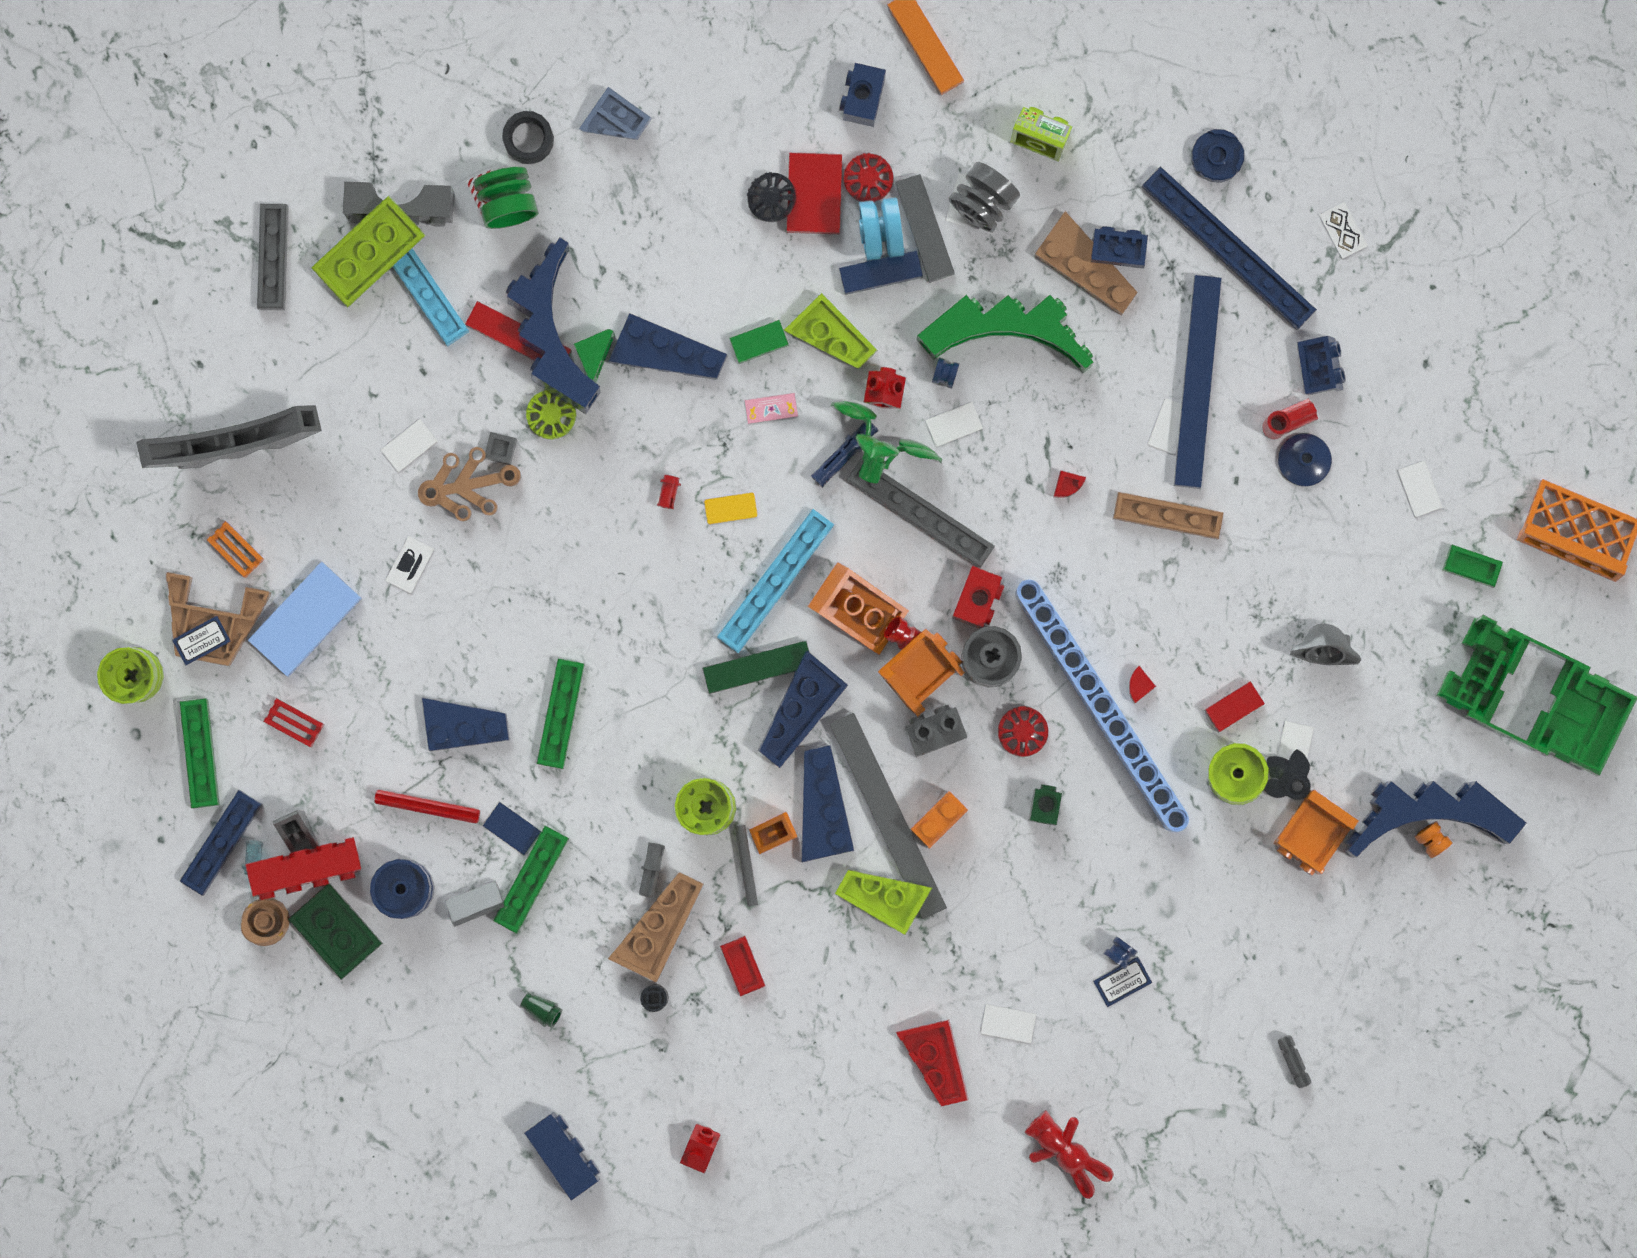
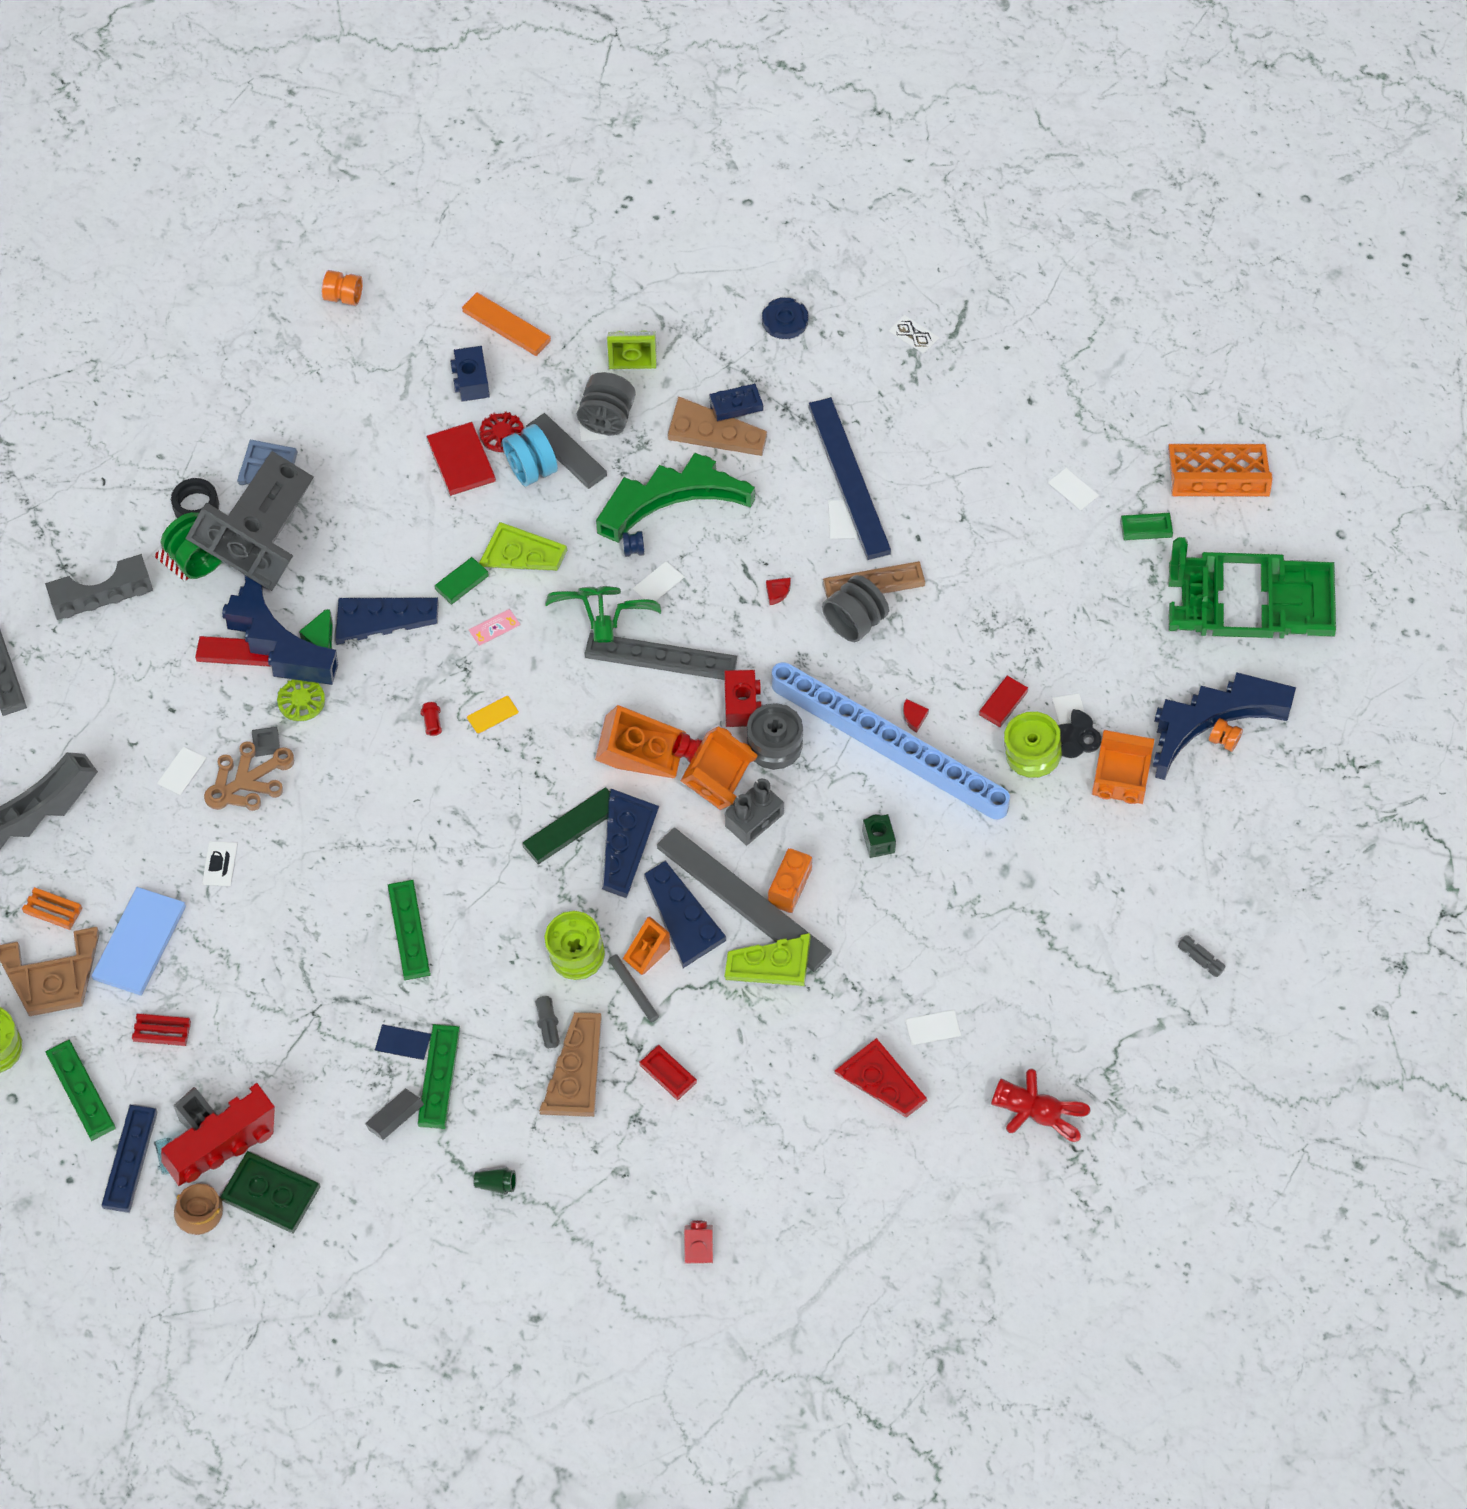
camera: 25 degrees left, 25 degrees down
sticker [172,616,231,666] -> none
lime tile [311,196,426,308] -> none
dark blue wheel [370,859,435,919] -> none
red axle [374,790,480,824] -> none
medium azure tile [393,248,469,347] -> none
dark blue wing [422,698,510,752] -> none
dark blue brick [524,1112,601,1201] -> none
black wheel [640,984,669,1012] -> none
medium azure tile [717,509,834,654] -> none
black wheel [747,172,796,222] -> none
dark blue pin [811,422,879,488] -> none
dark blue tile [839,251,923,295] -> none
red brick [863,367,906,409] -> none
red wheel [998,706,1049,757] -> none
sticker [1093,957,1152,1007] -> none
dark blue wheel [1103,936,1138,969] -> none
dark blue tile [1142,166,1317,330] -> none
red piece [1262,398,1318,440] -> none
dark blue dish [1278,433,1332,487] -> none
dark grey hat [1290,623,1361,665] -> none
dark blue bracket [1297,336,1346,395] -> none
none -> dark grey brick [185,451,314,591]
none -> dark grey wheel [822,575,889,643]

